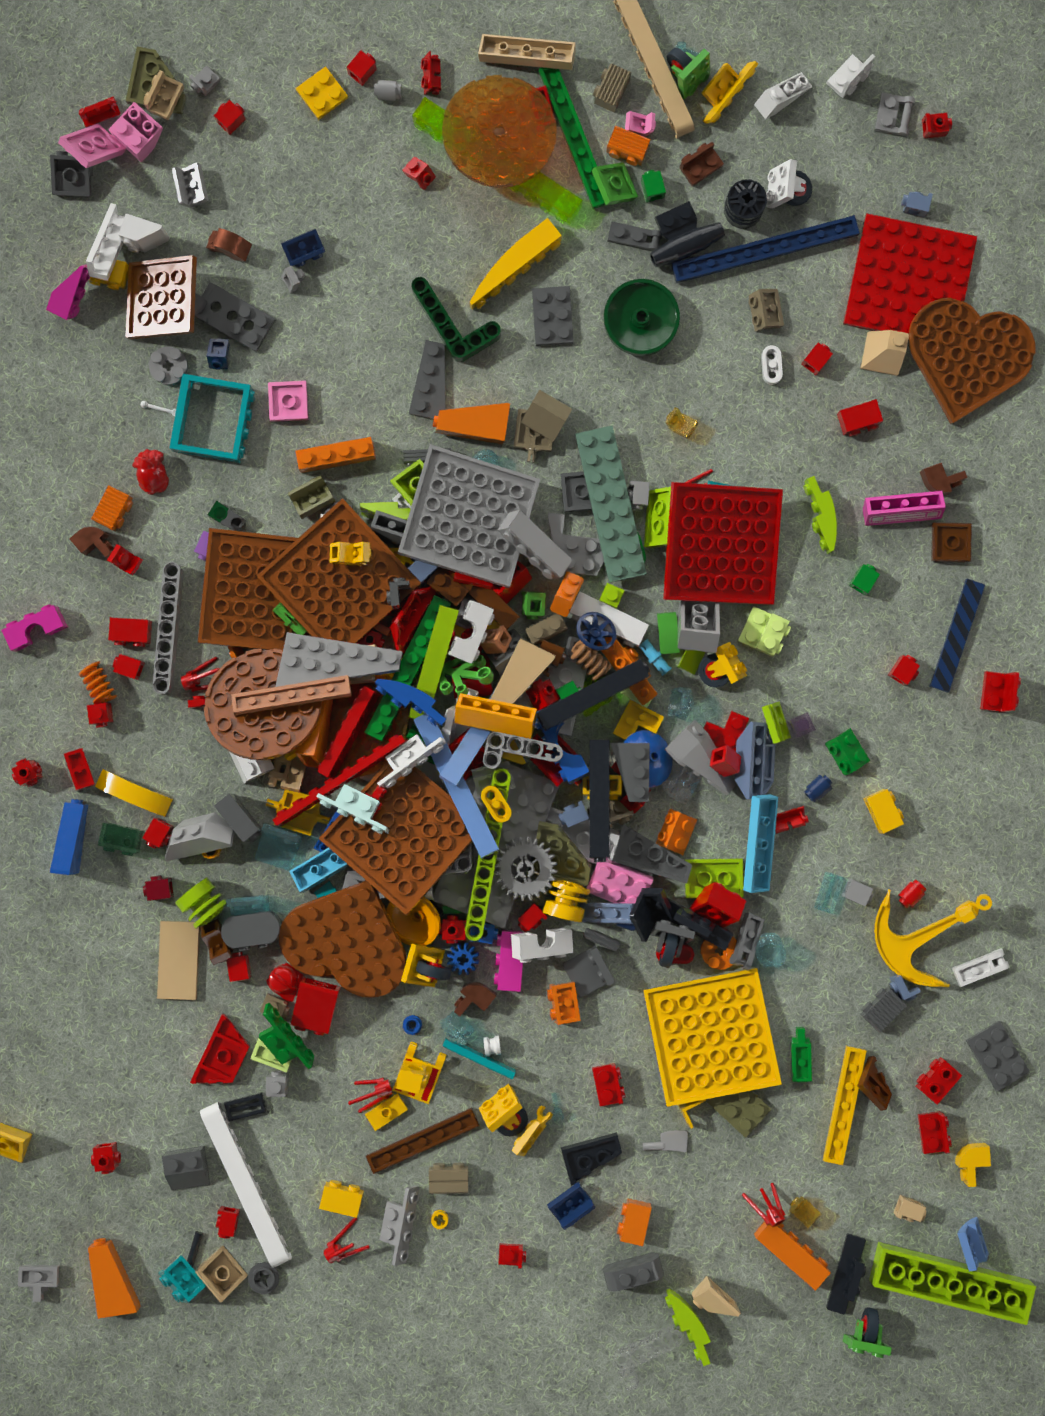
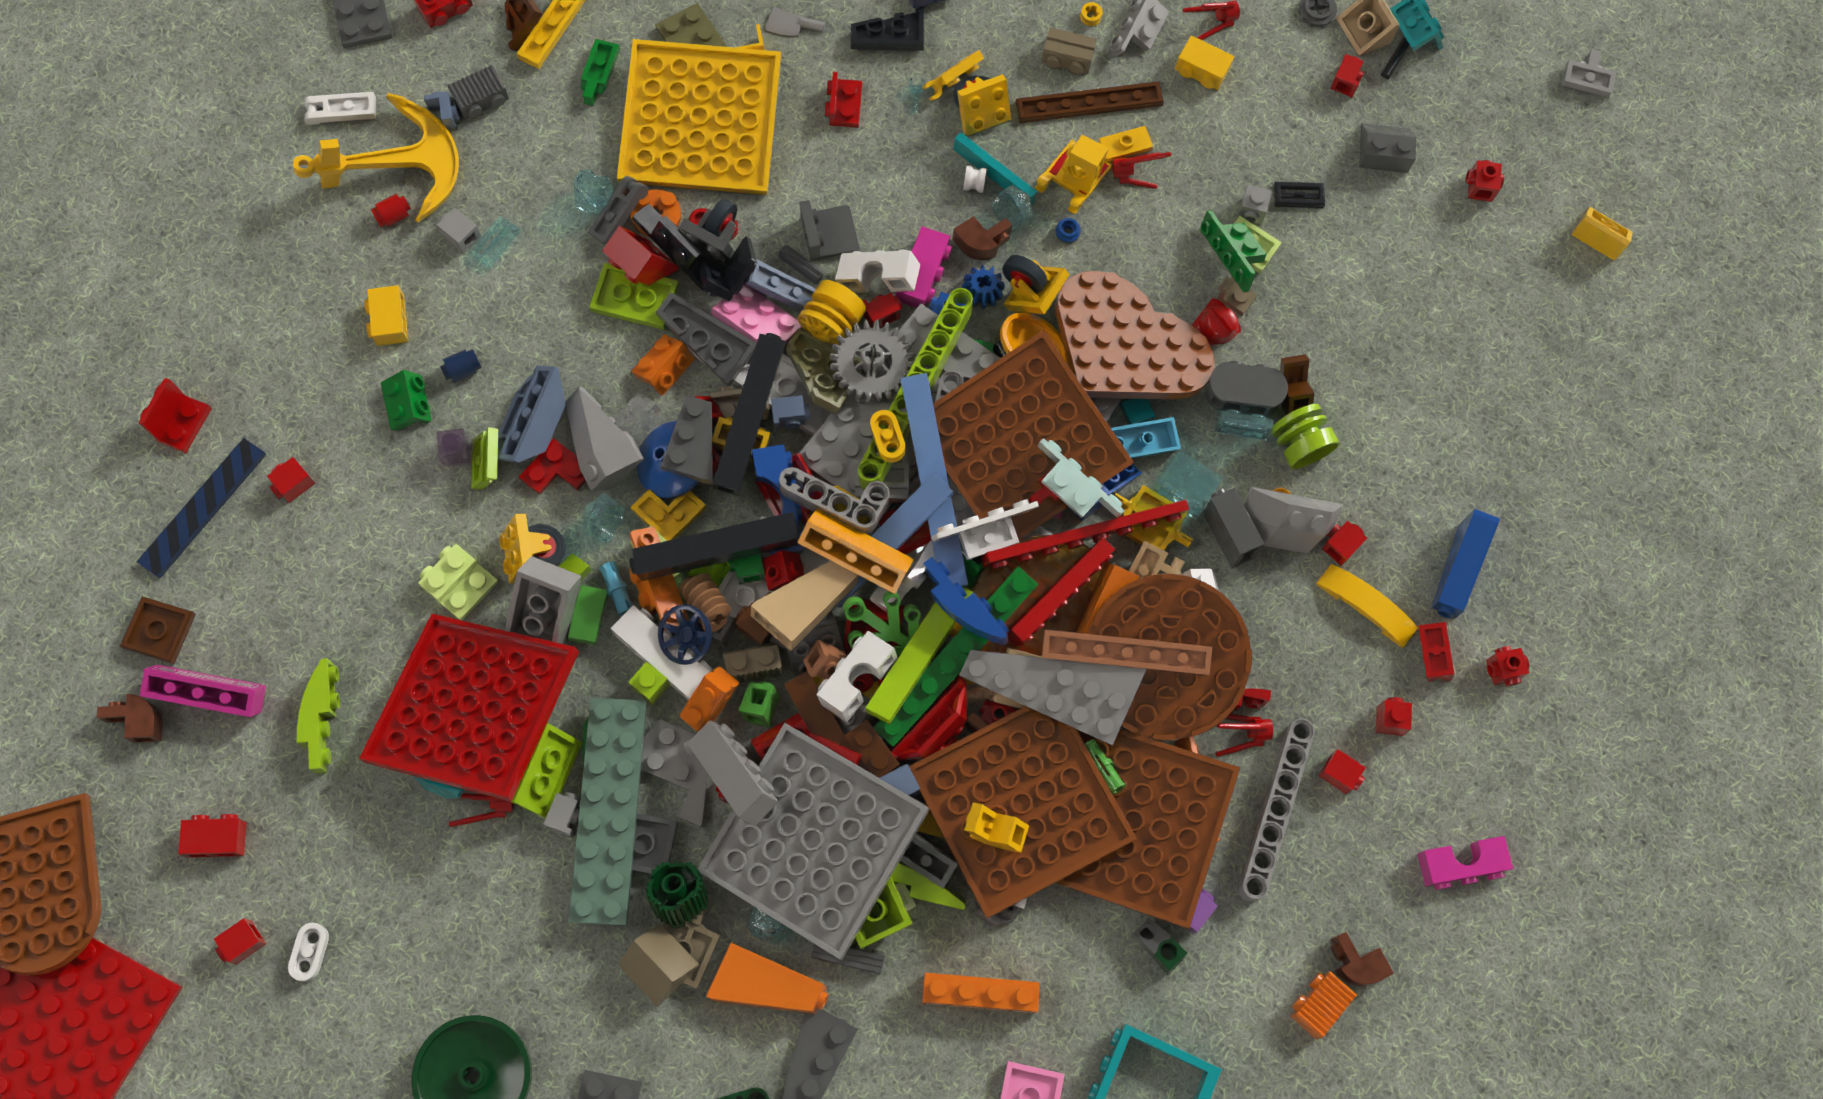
camera: 170 degrees left, 15 degrees down
orange piece [79,661,117,704] -> none
orange slope [88,1238,141,1319] -> none
clear green brick [98,822,144,856] -> none
red bracket [107,544,143,576] -> none
red brick [108,617,152,647] -> none
red hair [132,449,169,495] -> none
dark red brick [143,875,174,901] -> none
tan tile [157,921,200,1000] -> none
red wing [190,1014,250,1084] -> none
white beam [200,1102,292,1268] -> none
red brick [226,951,252,982] -> none
olive bracket [288,476,335,519] -> none
red slope [290,977,341,1036] -> none
dark grey bracket [386,578,411,610] -> none
red brick [439,915,466,944] -> none
orange bracket [547,982,581,1025] -> none
clear yellow bracket [665,407,699,439] -> none
red brick [710,745,741,777] -> none
medium azure piece [743,794,779,893] -> none
dark tan bracket [749,289,784,332] -> none
red hinge [775,806,809,834] -> none
green brick [848,564,880,595] -> none
tan slope [861,330,909,376] -> none
none -> dark green brick [646,861,708,928]

